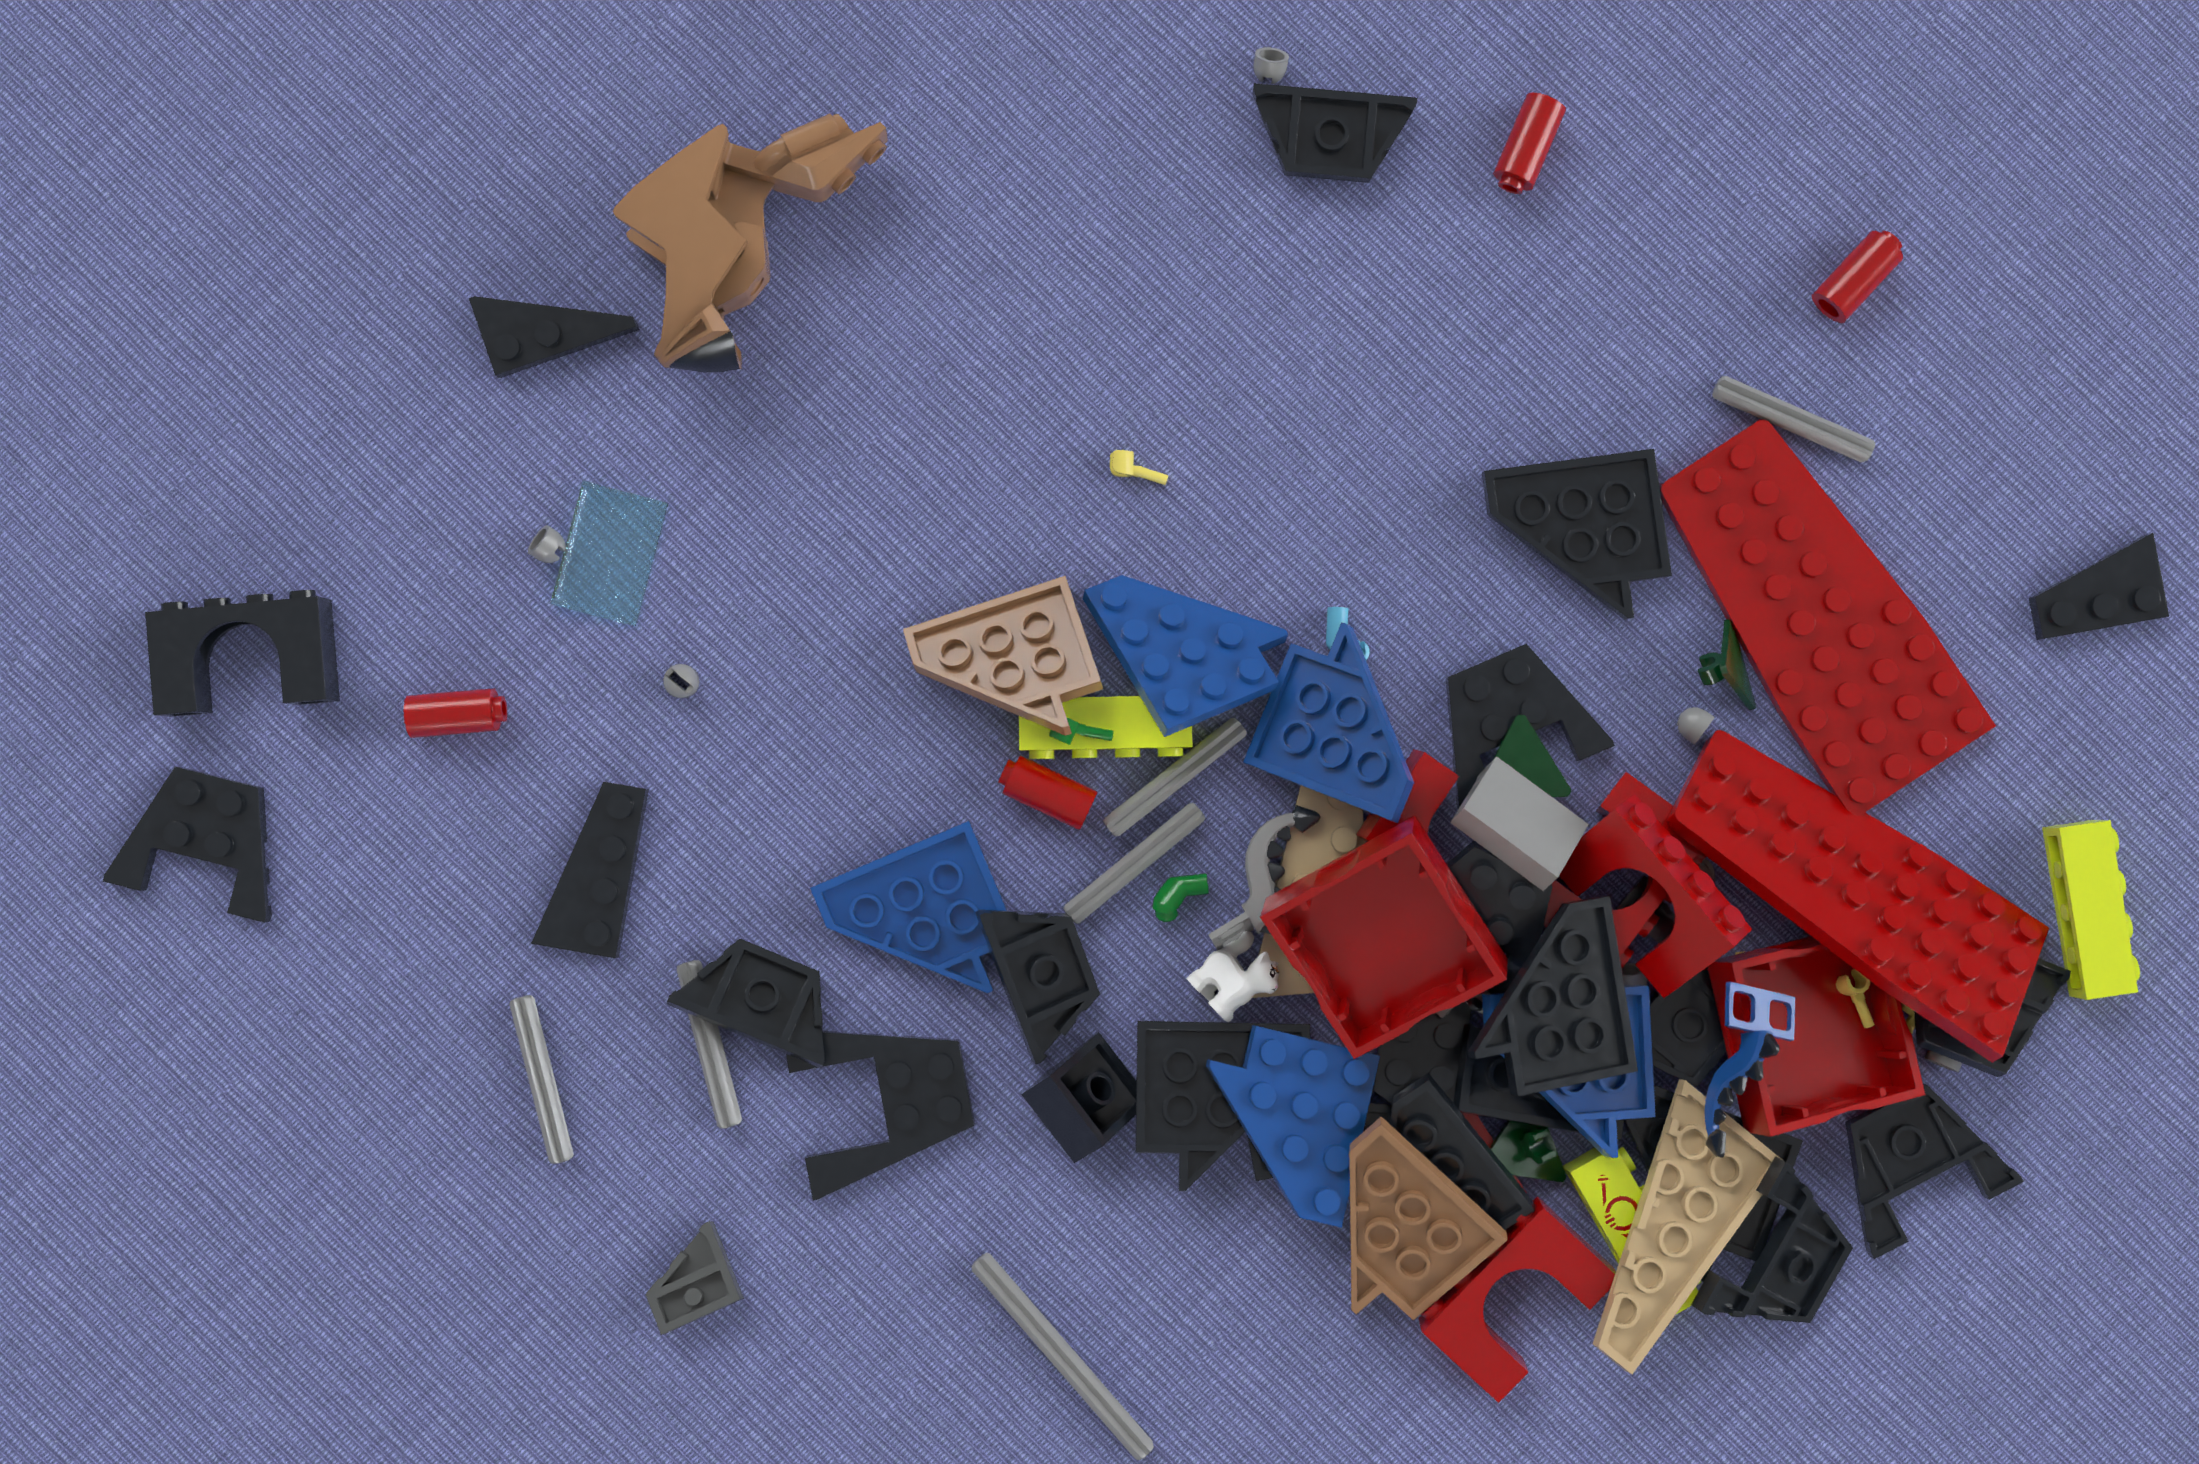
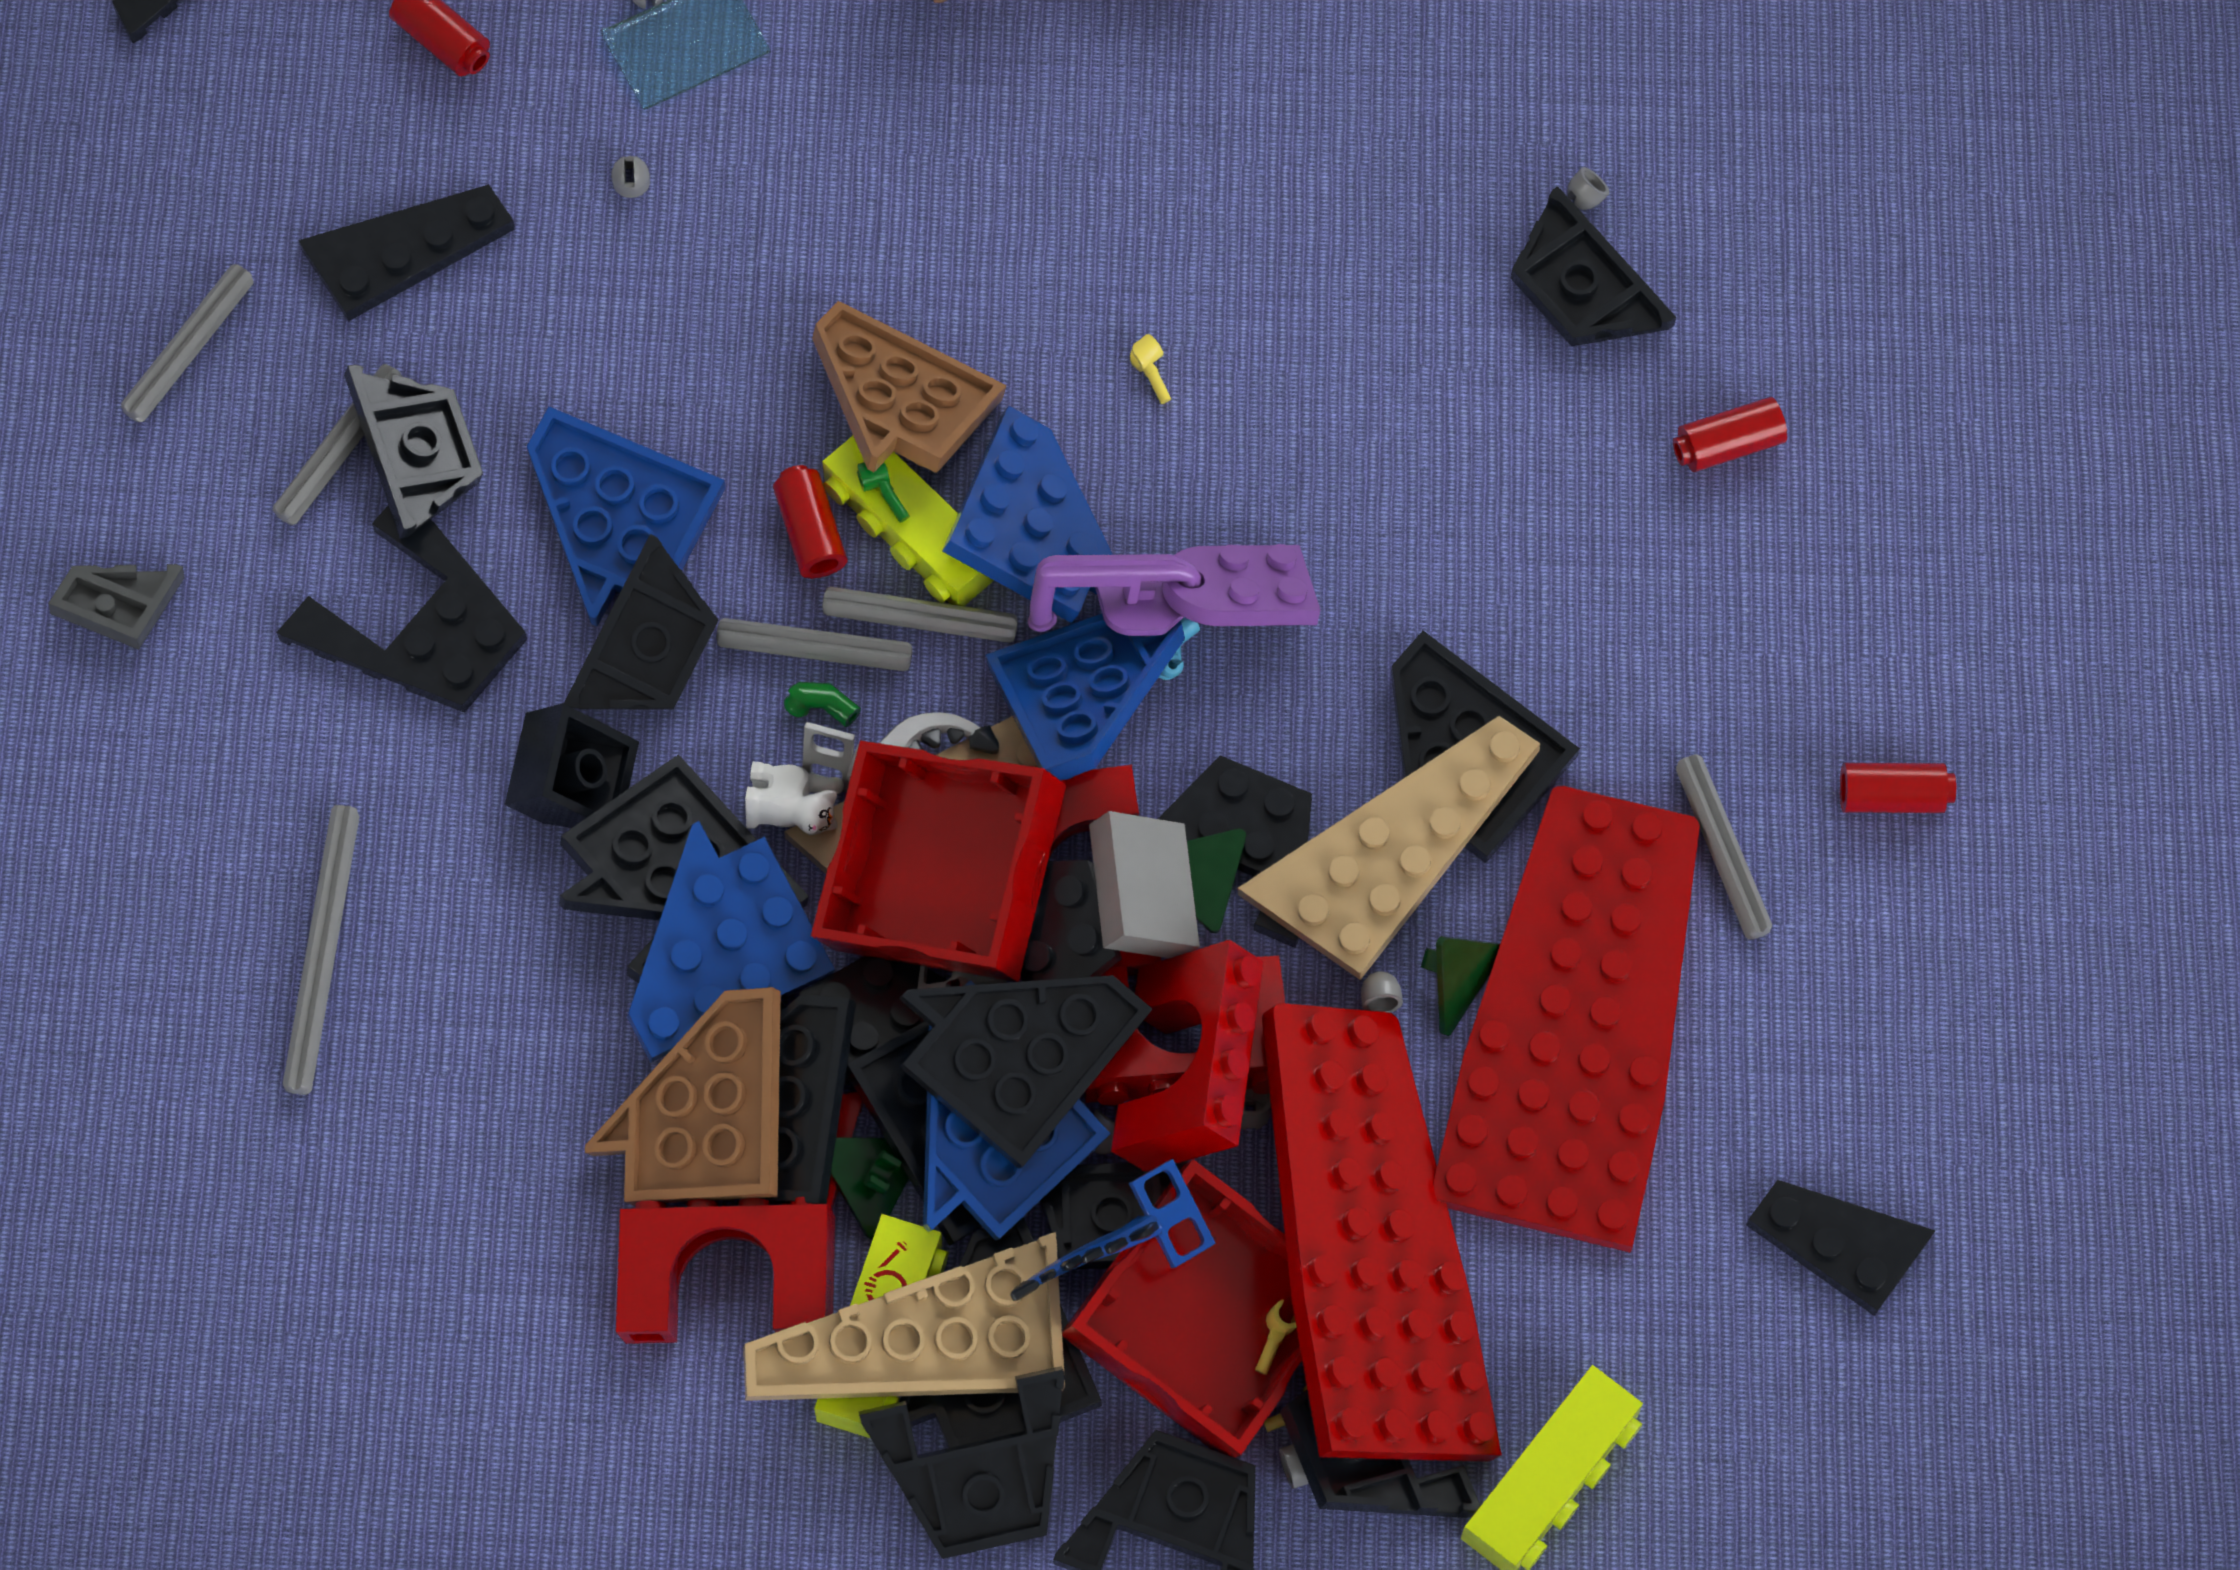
camera: 45 degrees right, 20 degrees down
none -> medium lavender plate [1028,544,1321,636]
none -> tan wing [1237,716,1540,980]

